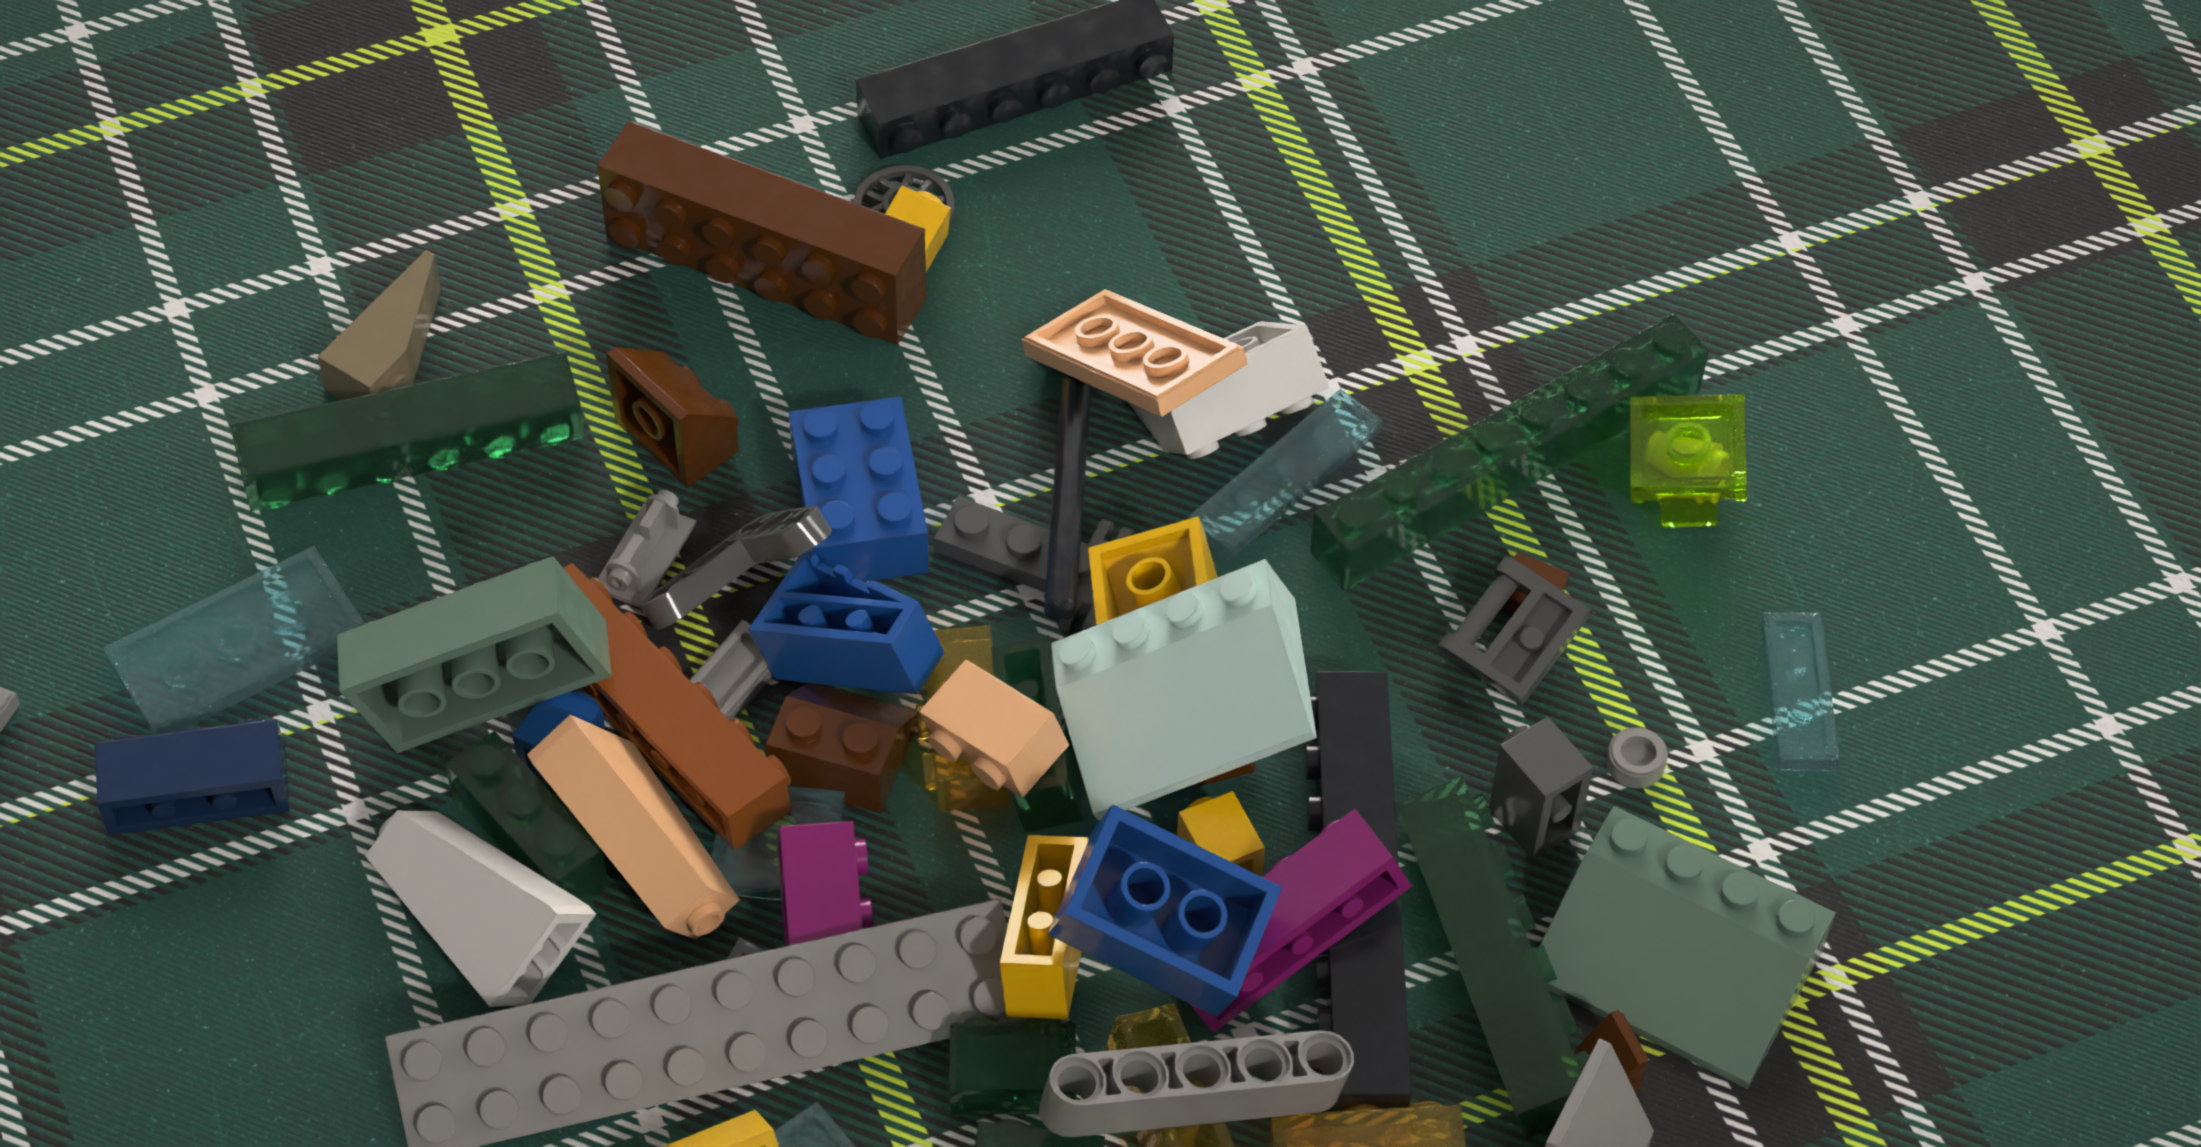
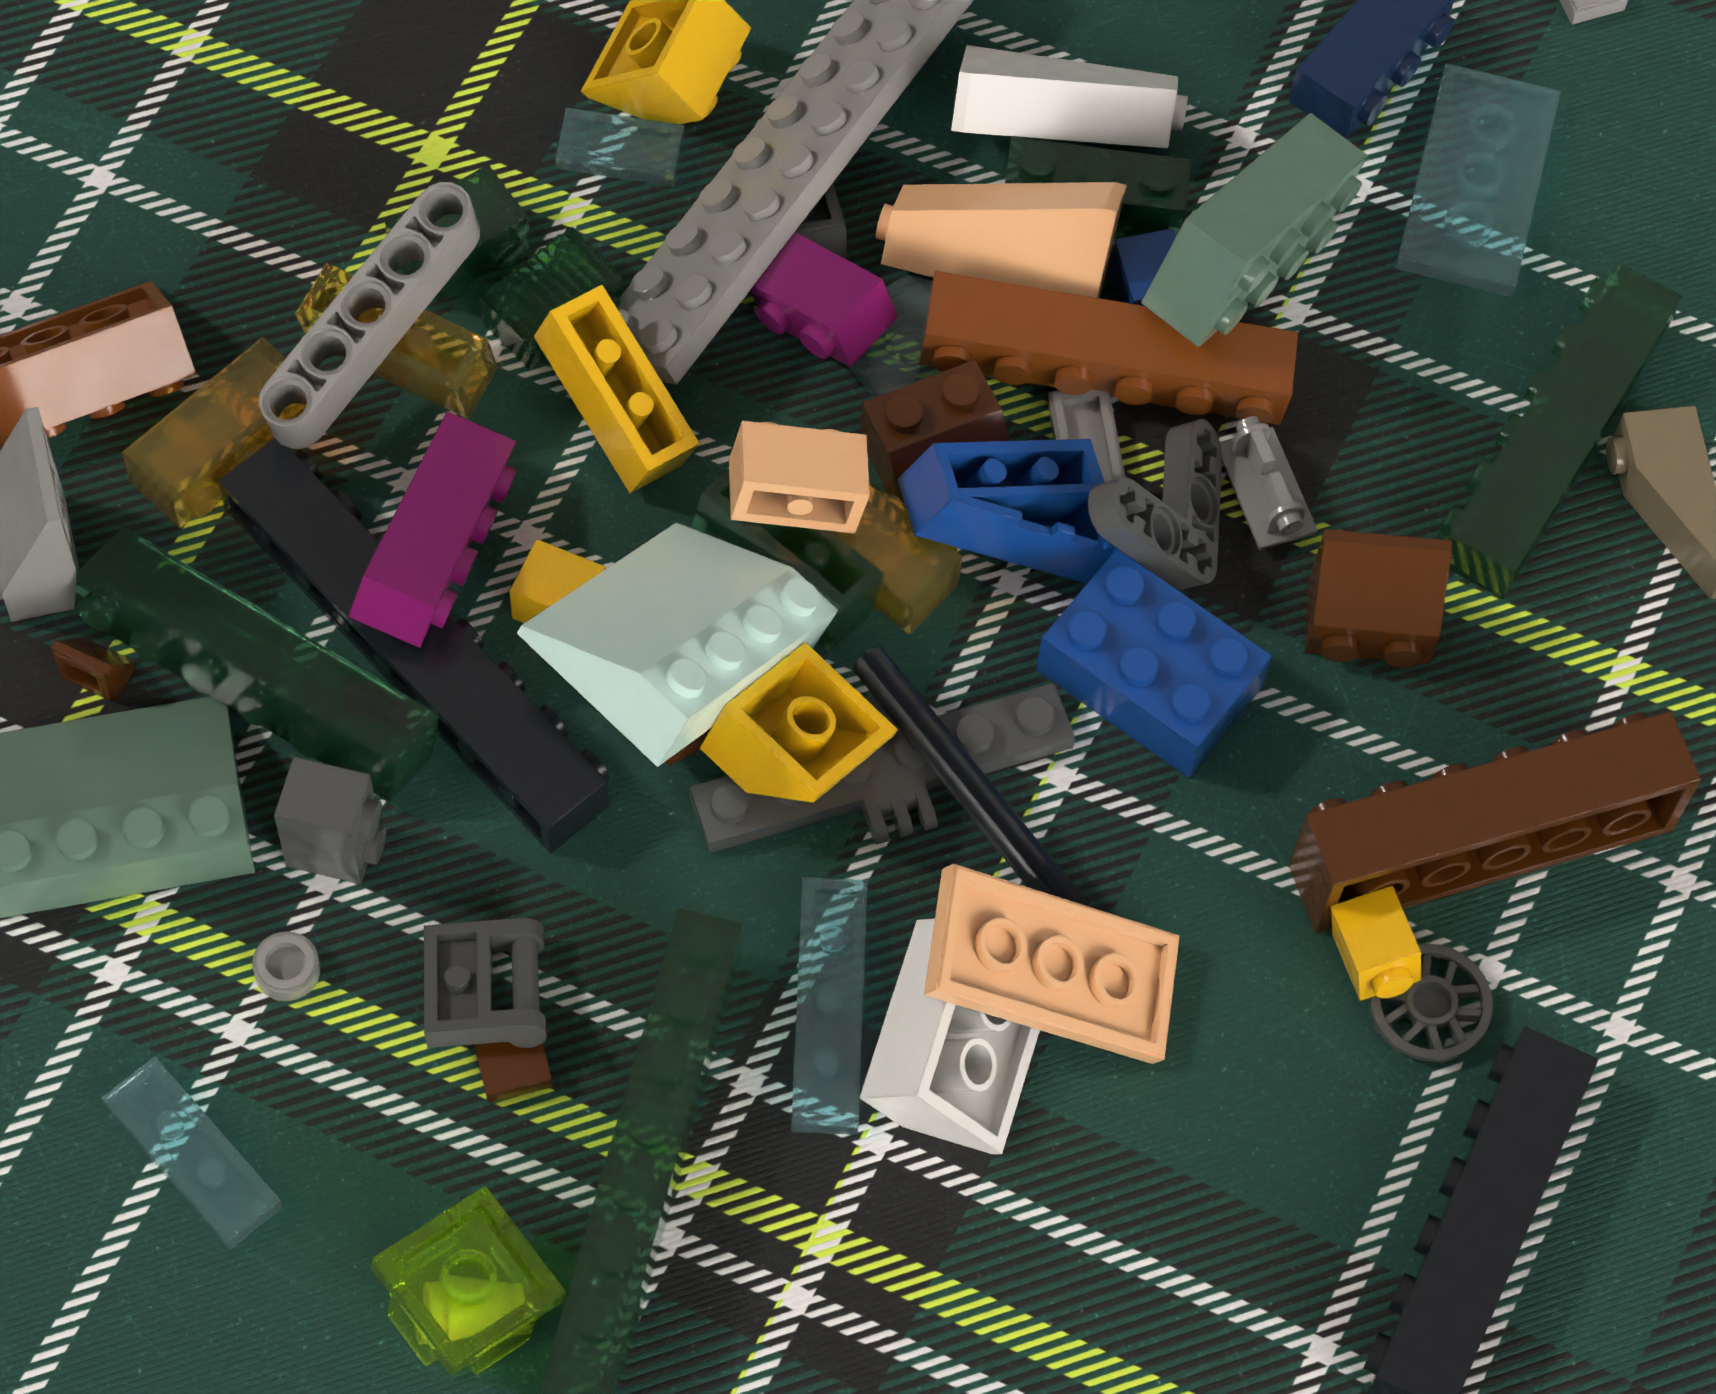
camera: 135 degrees right, 10 degrees up
blue brick [1047,804,1283,1017] -> none

